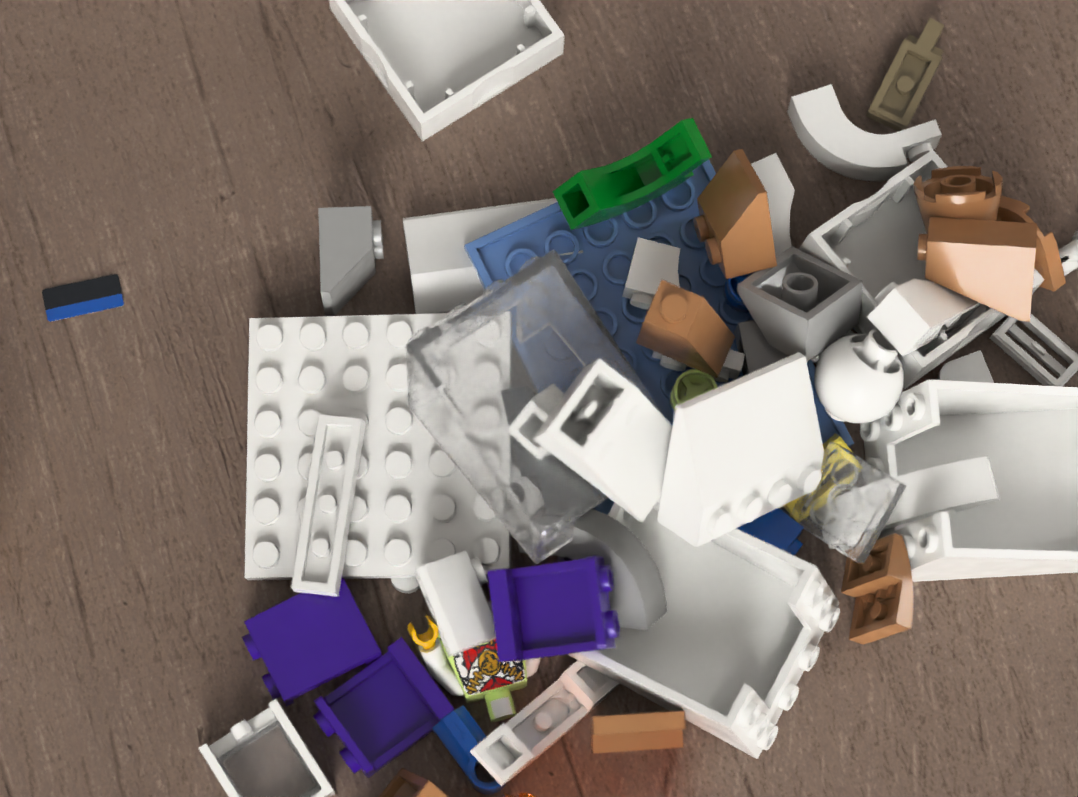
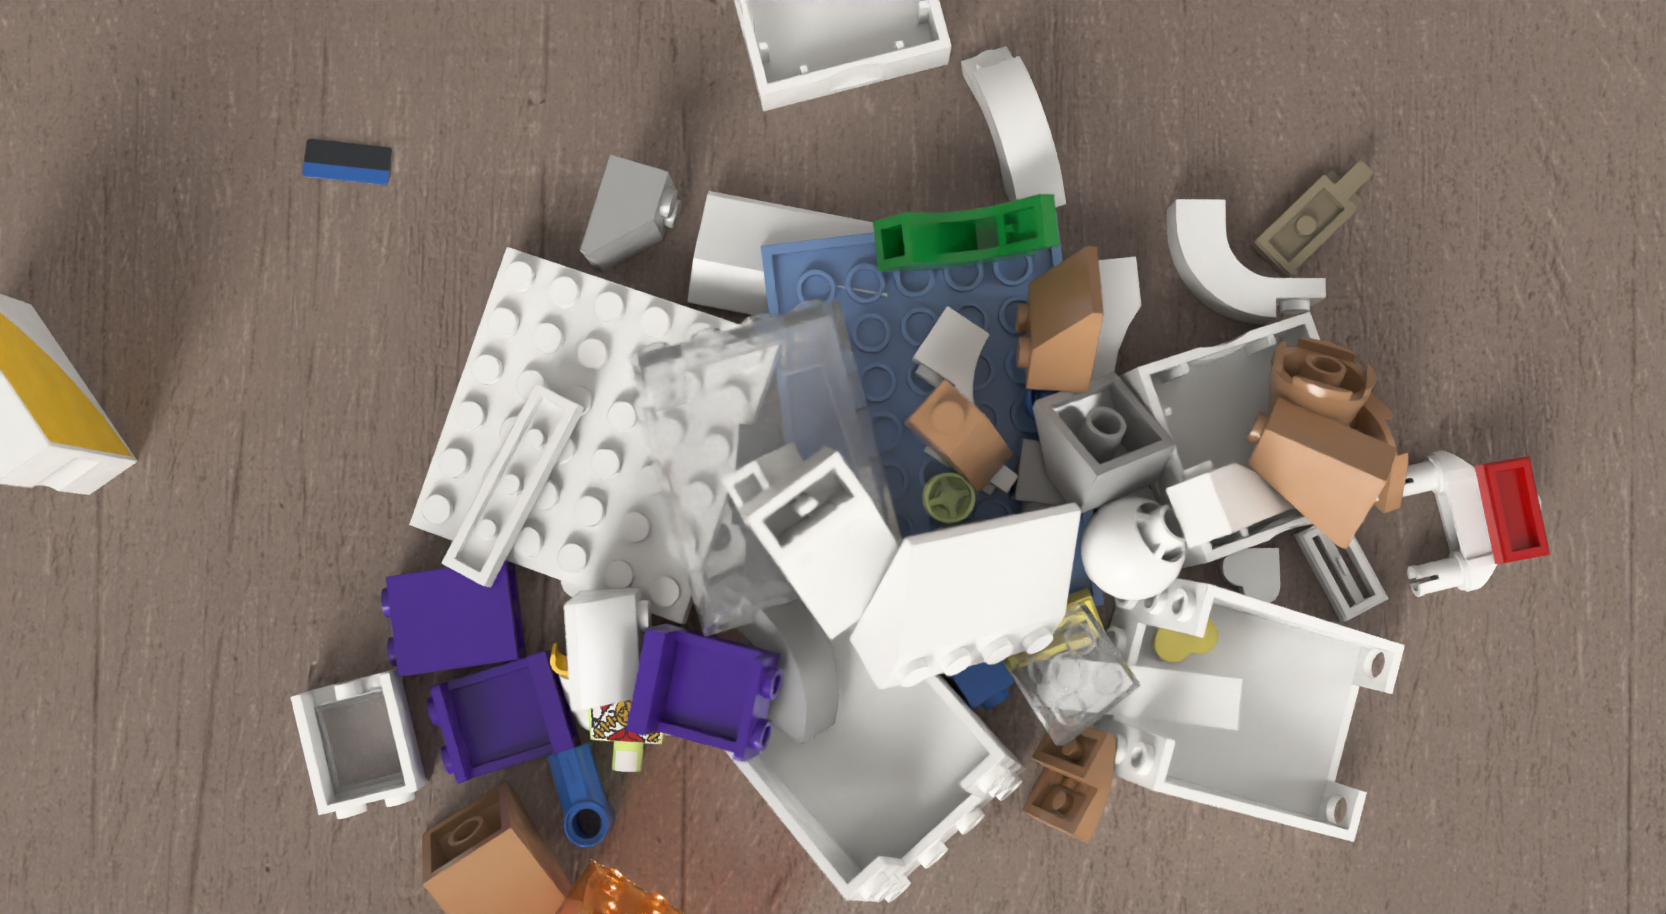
camera: 25 degrees right, 10 degrees up
white slope [471,660,620,786] -> none
medium nougat slope [591,711,686,754] -> none
none -> white arch [961,46,1066,207]
none -> light yellow tile [1151,619,1218,663]

